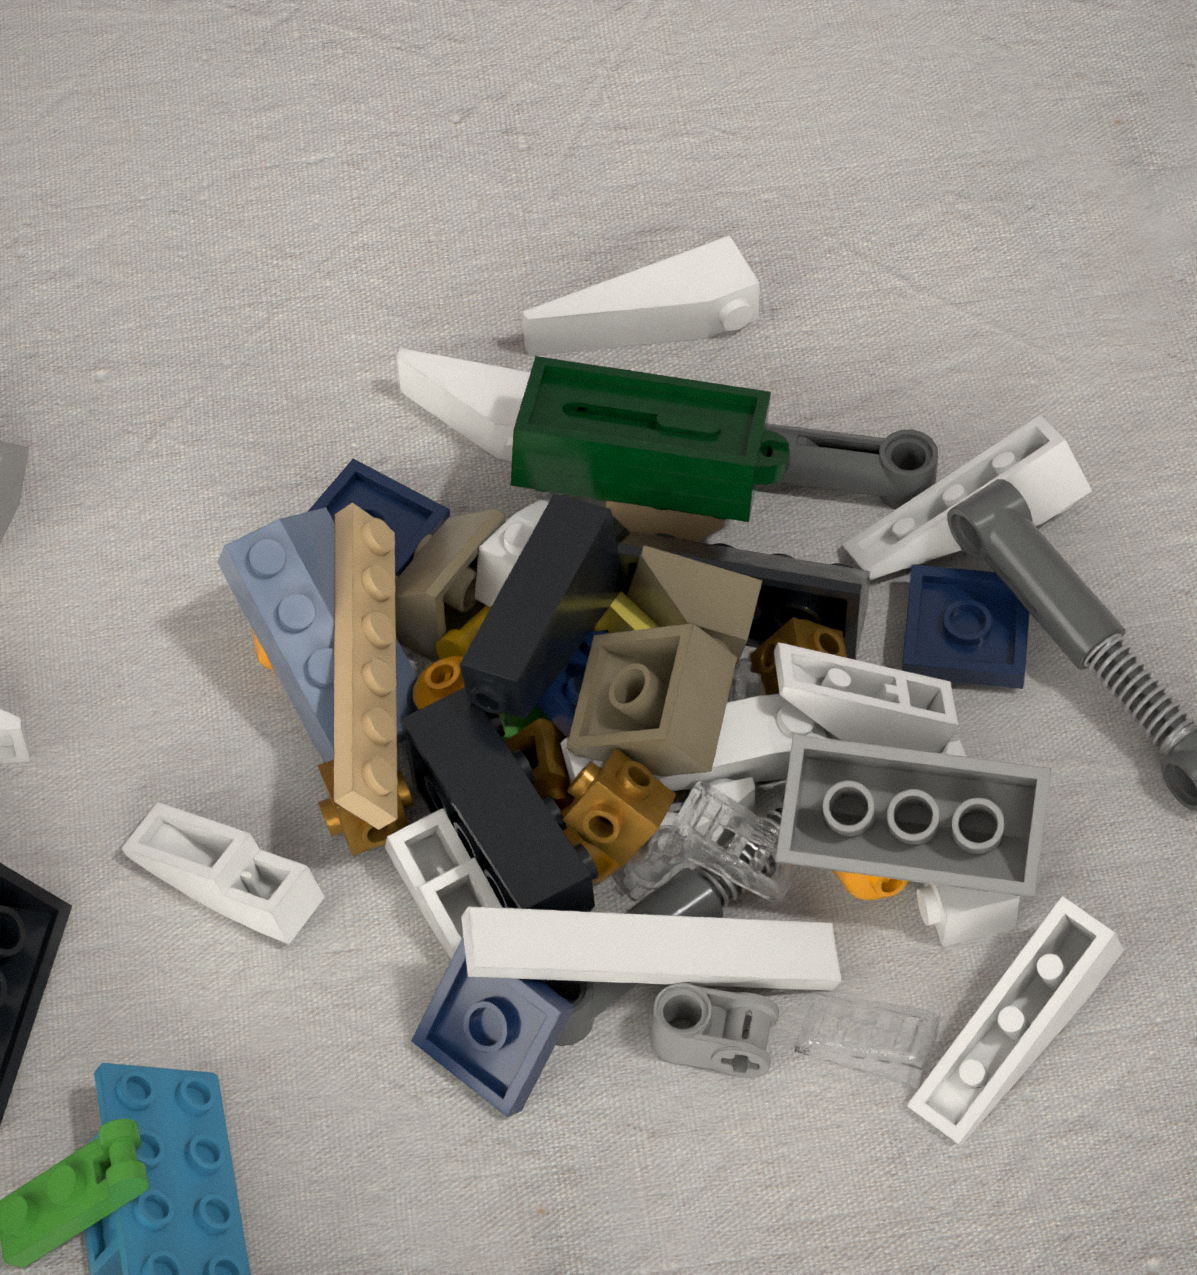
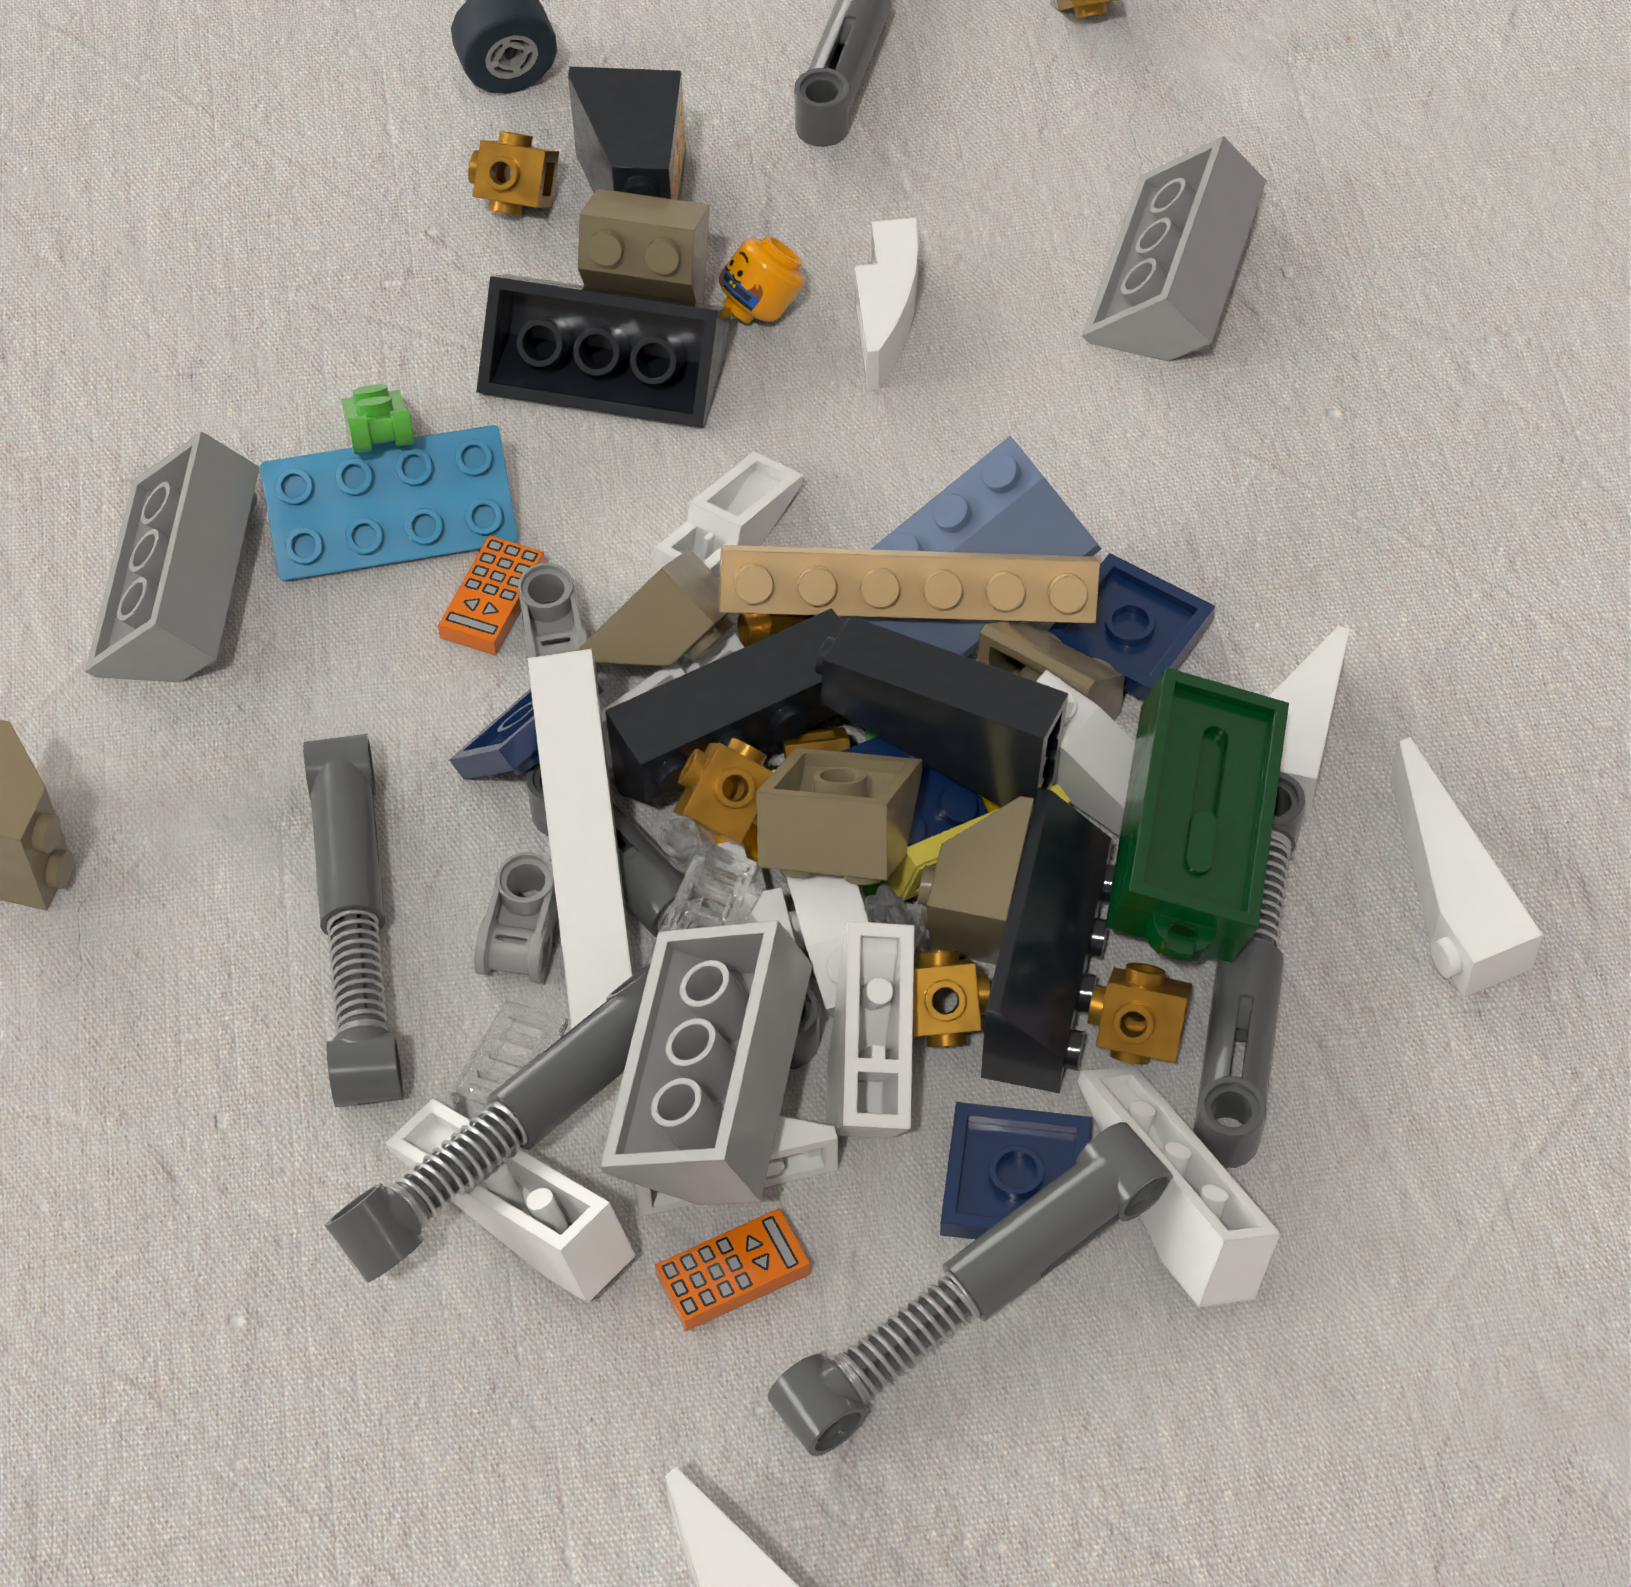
camera: 90 degrees right, 0 degrees up
none -> dark grey piece [303,734,403,1107]
none -> dark grey piece [324,963,651,1282]
none -> orange tile [438,535,545,656]
none -> light grey piece [518,563,587,670]
none -> dark tan slope [576,548,735,666]
none -> orange tile [655,1208,811,1332]
none -> pearl gold brick [1087,962,1192,1064]

